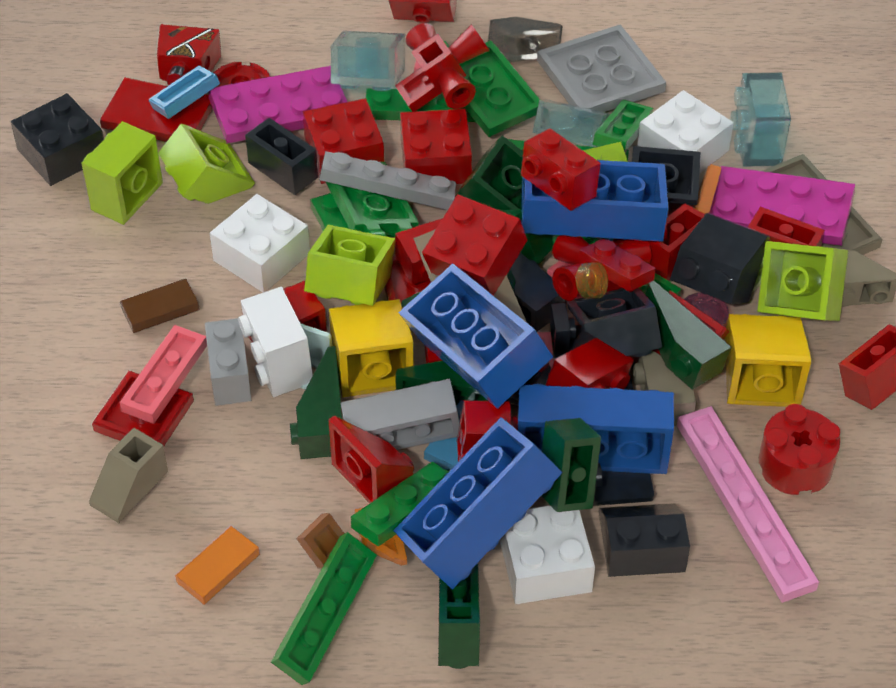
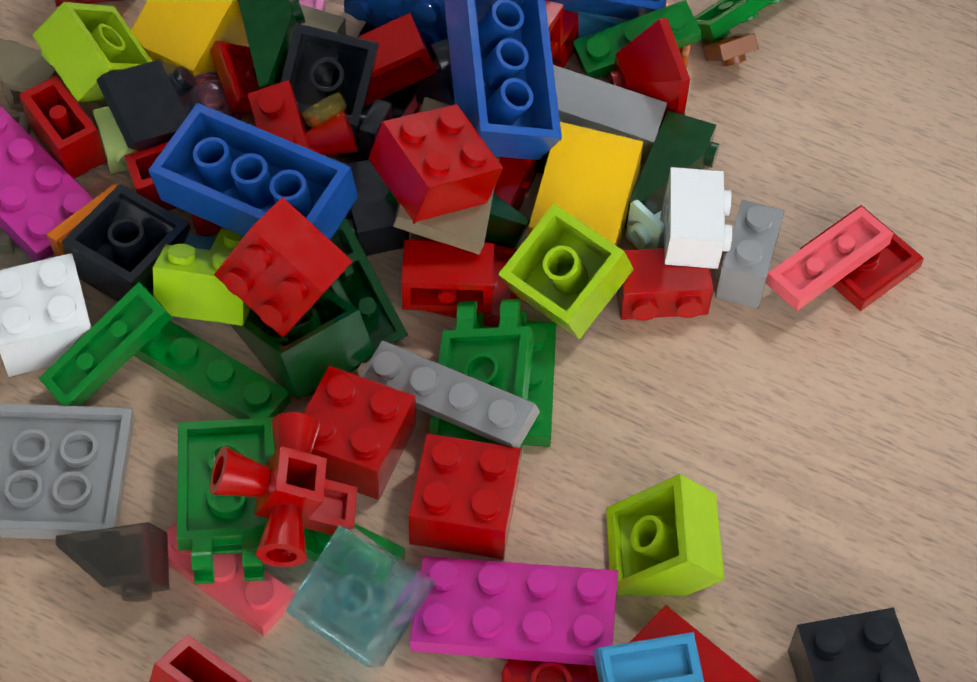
camera: 155 degrees left, 5 degrees up
lime brick [81,121,163,225] -> none
dark tan slope [89,428,168,523] -> none
reddish brown tile [120,278,200,333] -> none
orange tile [175,526,260,605] -> none
white brick [210,194,310,293] -> none
black brick [245,118,318,195] -> none
red brick [521,128,601,211] -> none
clear light blue brick [532,99,609,148] -> none
none -> red brick [214,197,353,337]

